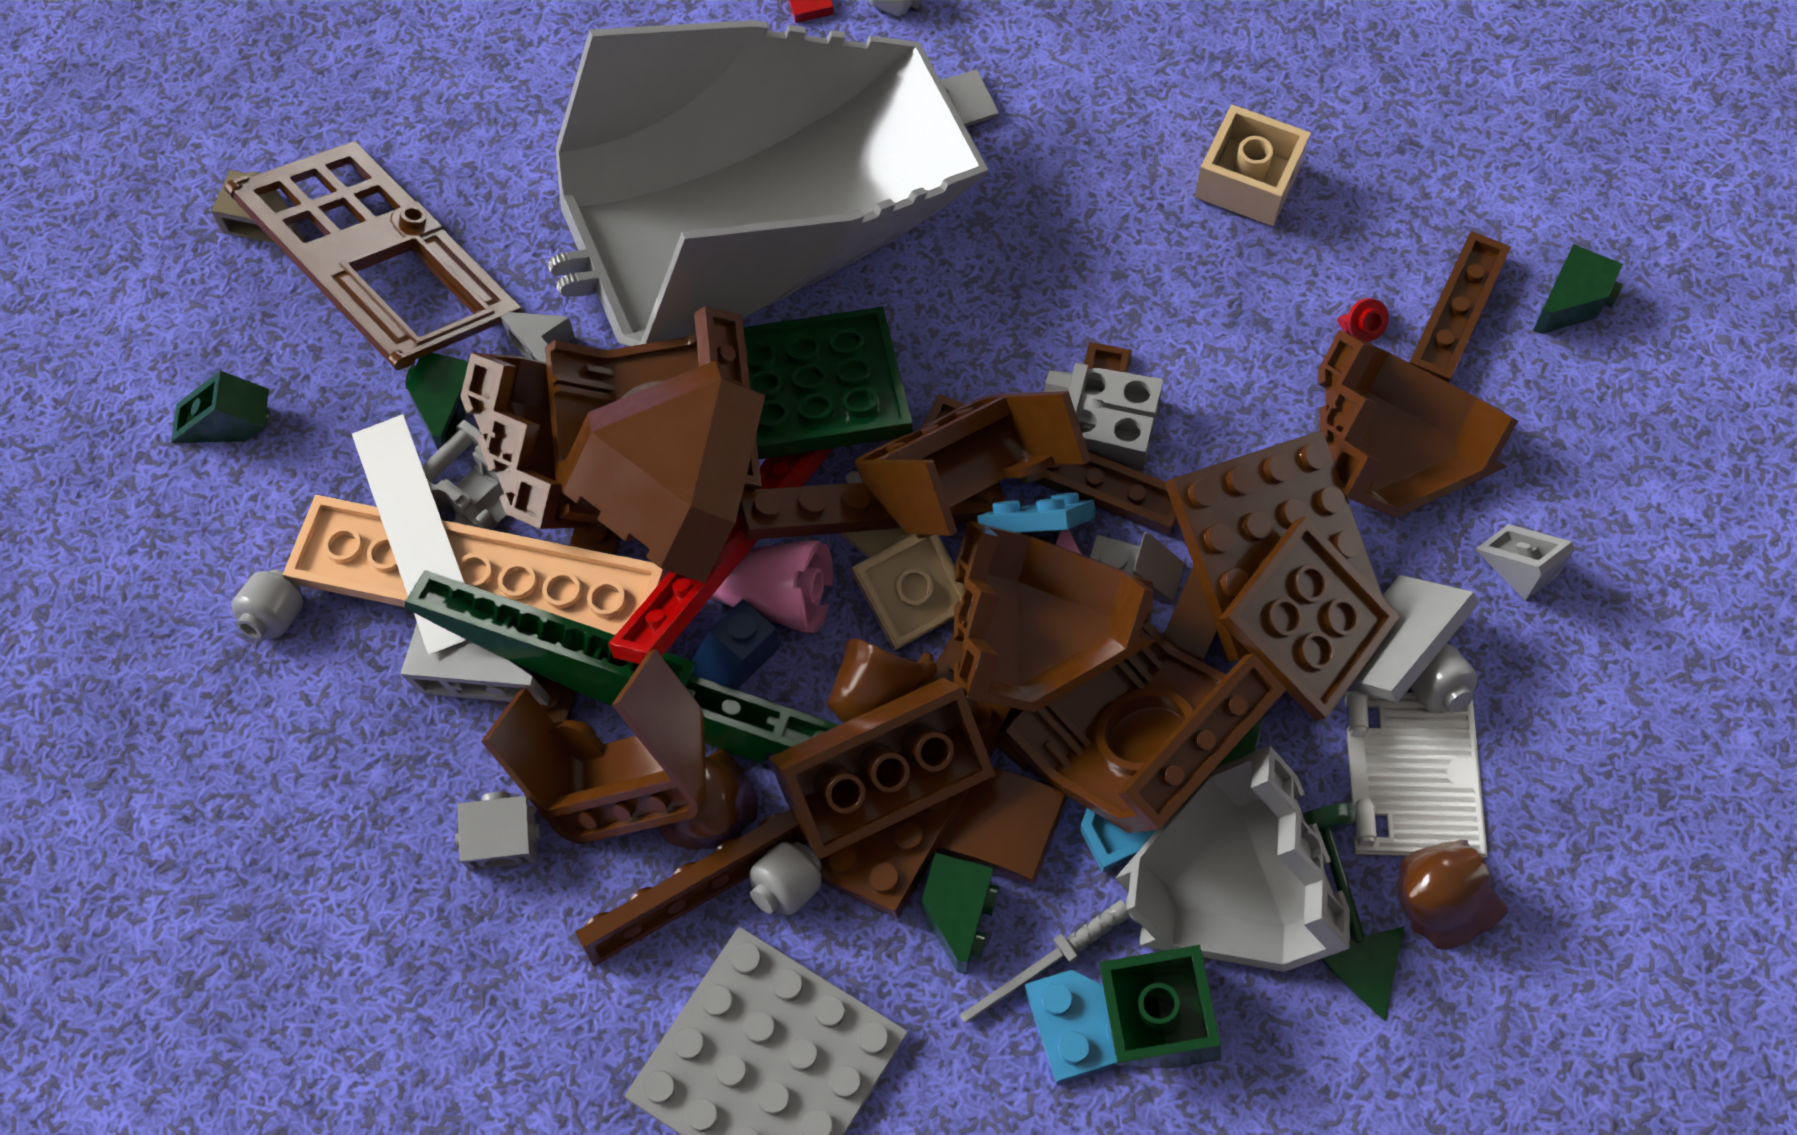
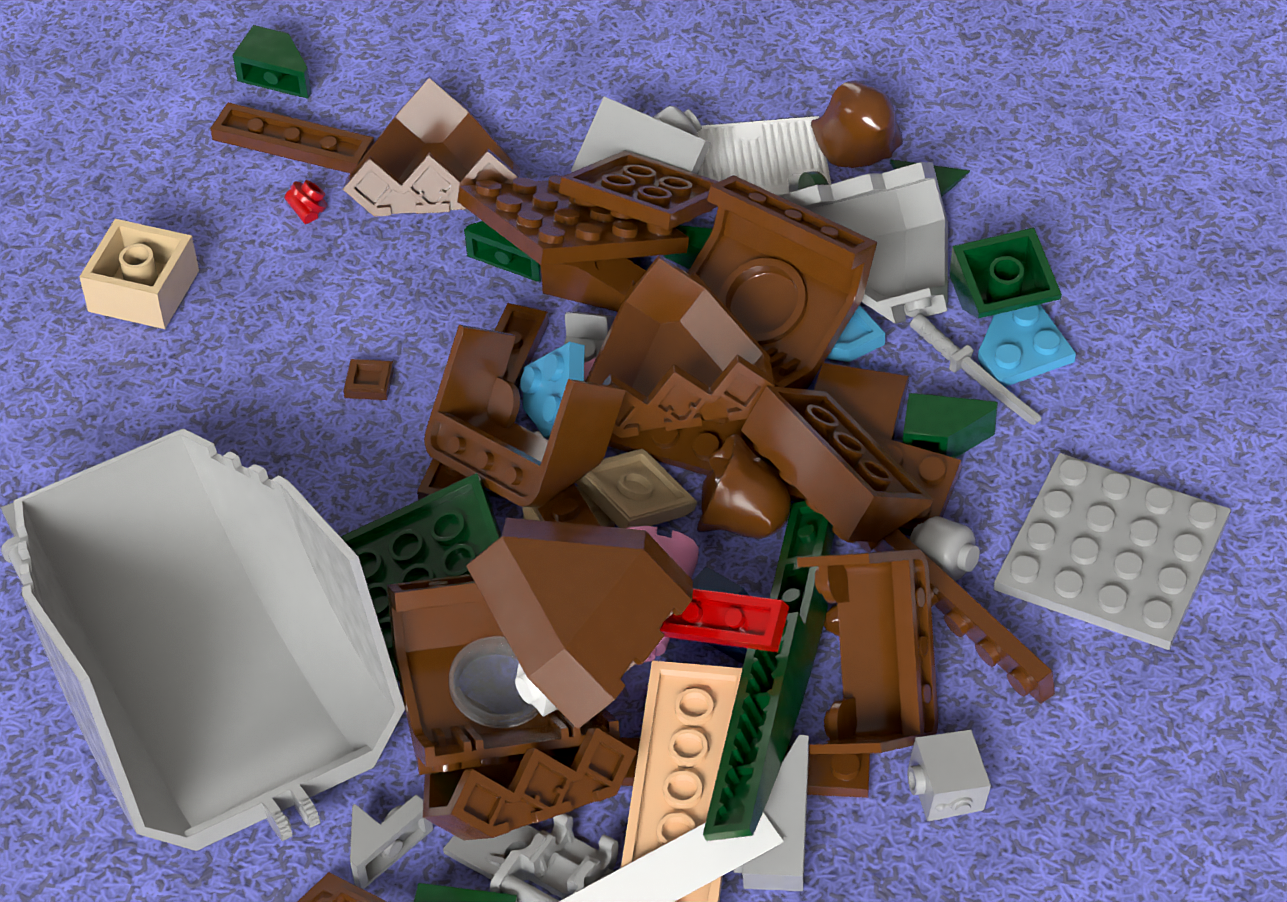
camera: 95 degrees left, 15 degrees down
light grey hips [1044,362,1163,472] -> none
light grey slope [1476,524,1575,601] -> none

